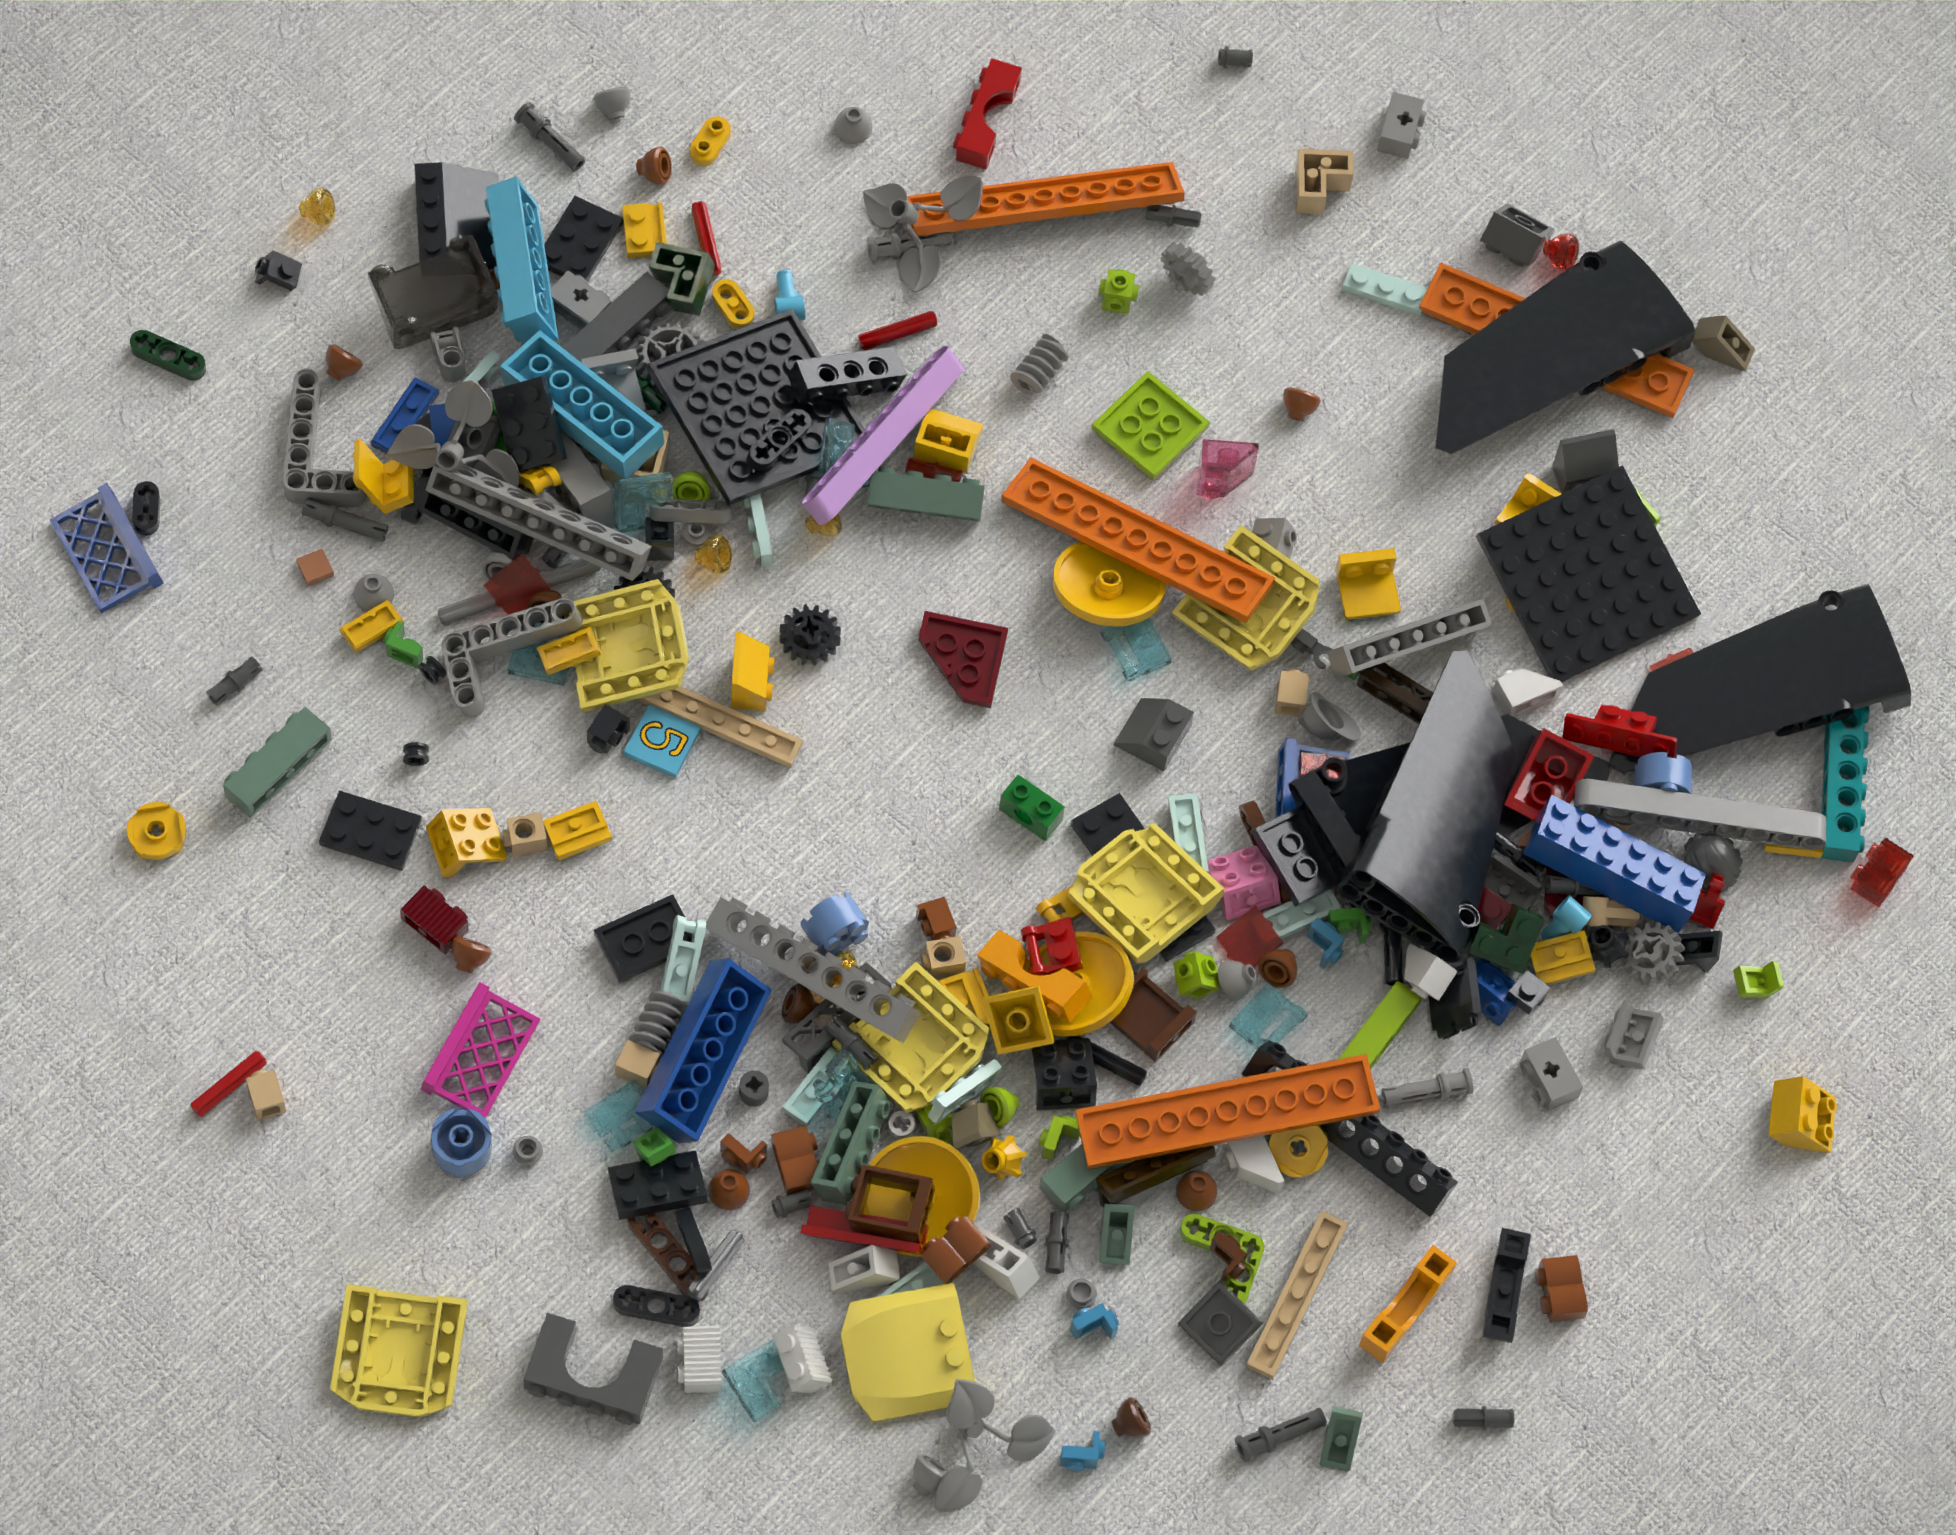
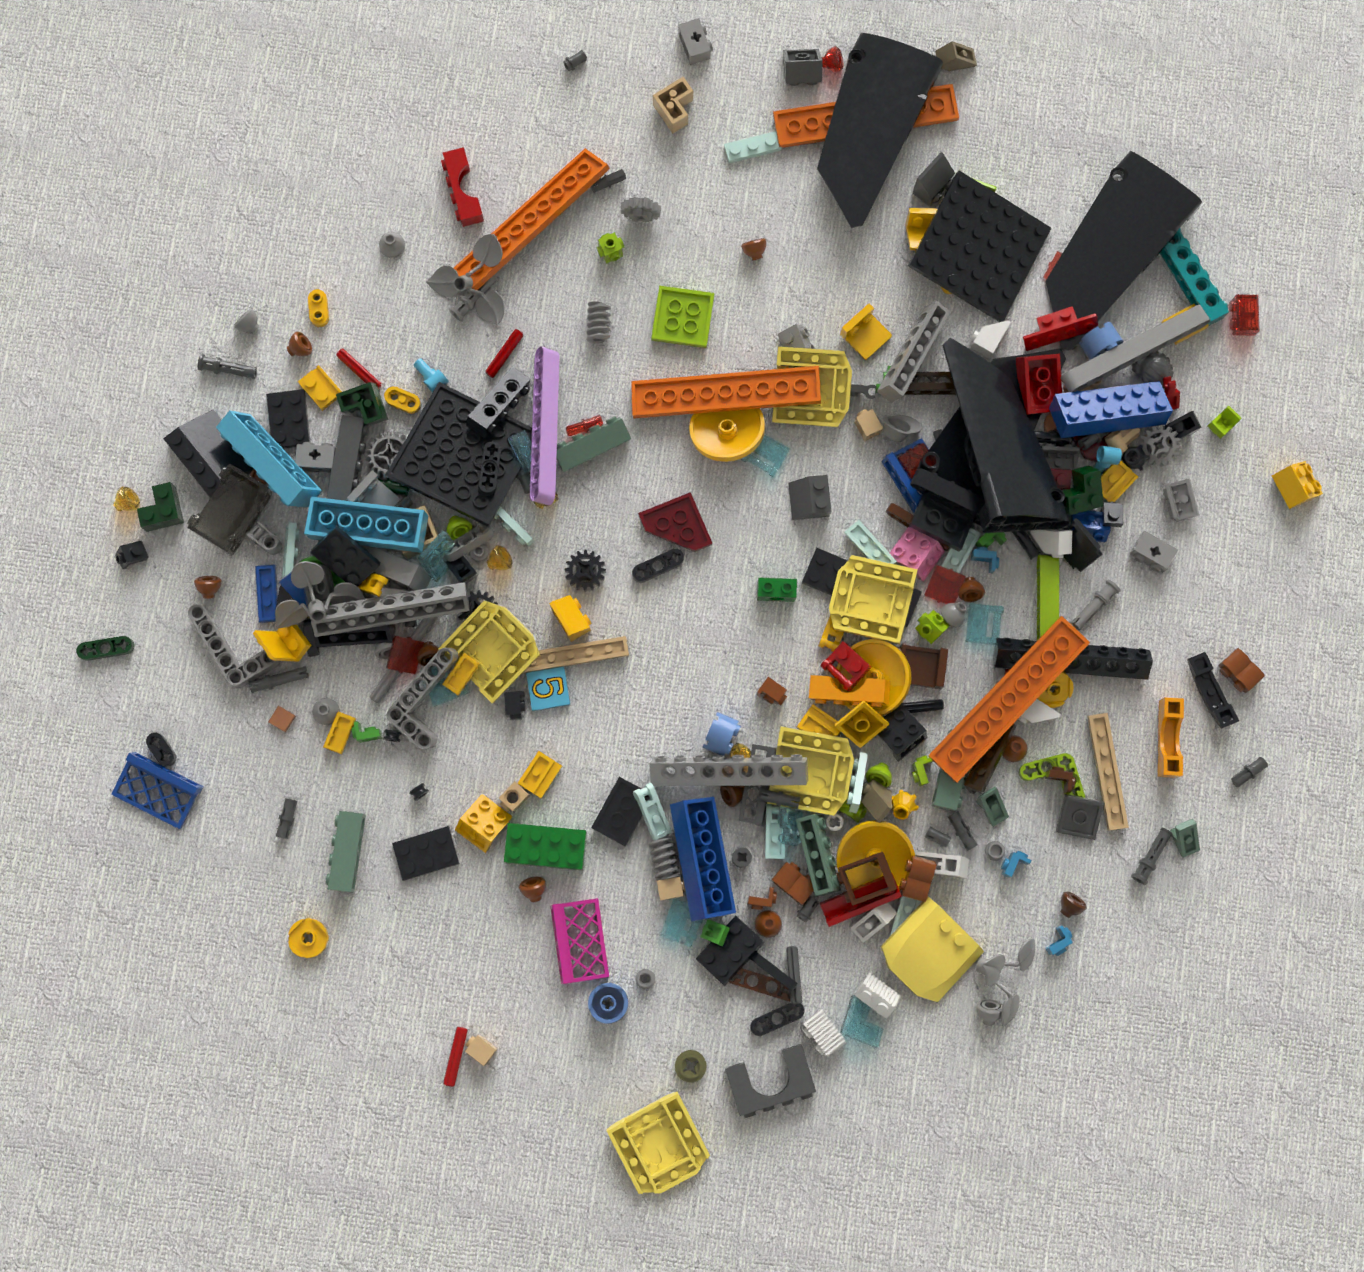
camera: 30 degrees left, 15 degrees up
dark red brick [400,885,469,954] -> none
yellow slope [914,408,984,474] -> none
tan brick [921,936,966,979] -> none
clear pink slope [1196,439,1259,499] -> none
none -> dark green brick [137,482,184,532]
none -> green brick [504,823,587,871]
none -> black beam [632,549,684,583]
none -> olive gear [675,1050,707,1083]

